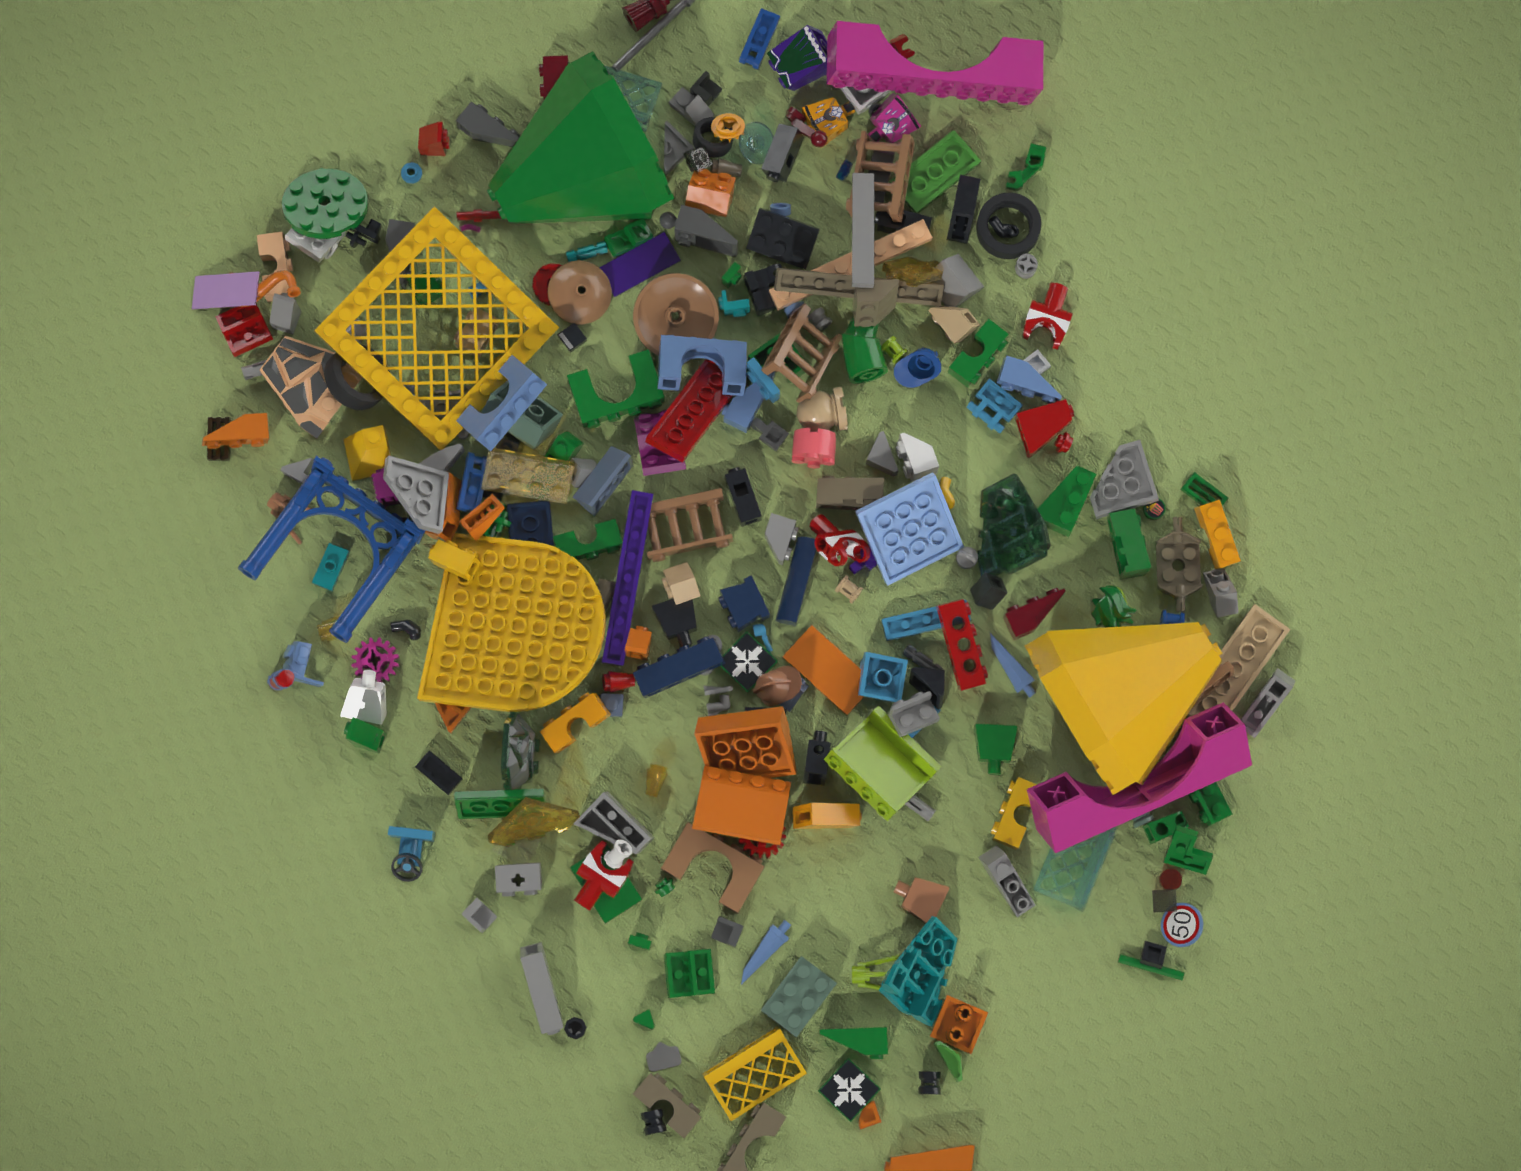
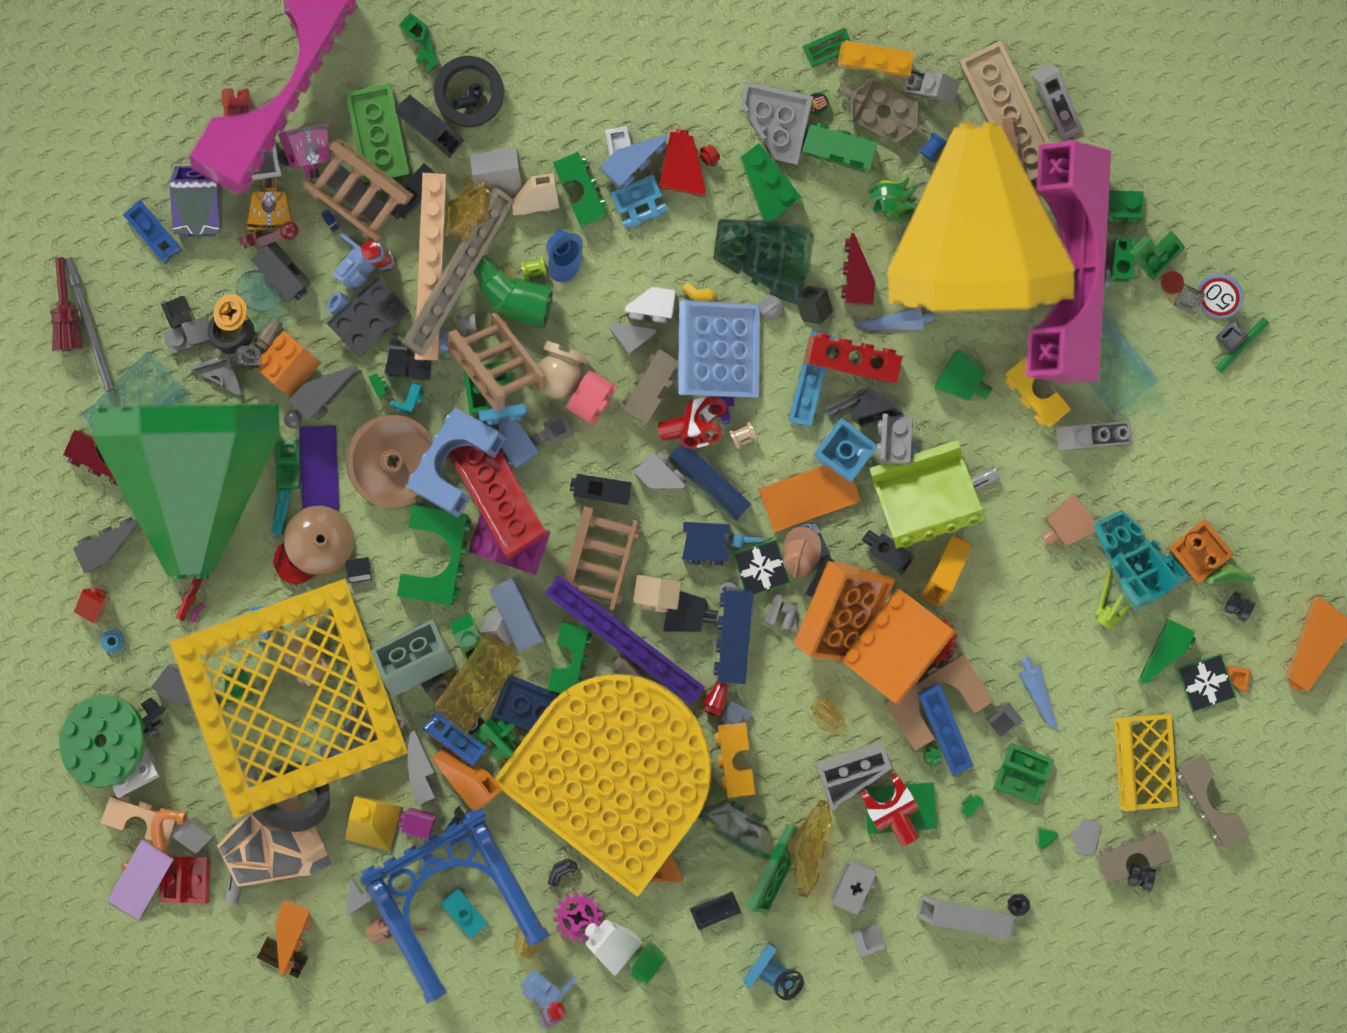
camera: 60 degrees left, 10 degrees up
light grey plate [383,456,449,534] -> none
yellow brick [428,539,481,582] -> none
medium blue arch [456,355,547,451] -> none
orange slope [459,494,505,541] -> none
white bush [604,840,632,869] -> none
orange slope [625,626,652,661] -> none
sand green brick [761,956,837,1038] -> none
light grey tile [852,173,874,288] -> none
dark tan slope [853,279,899,327] -> none
light grey wheel [1015,254,1038,279] -> none
red connector [1022,283,1073,350] -> none
none -> medium blue piece [332,233,396,291]
none -> blue plate [918,683,974,776]

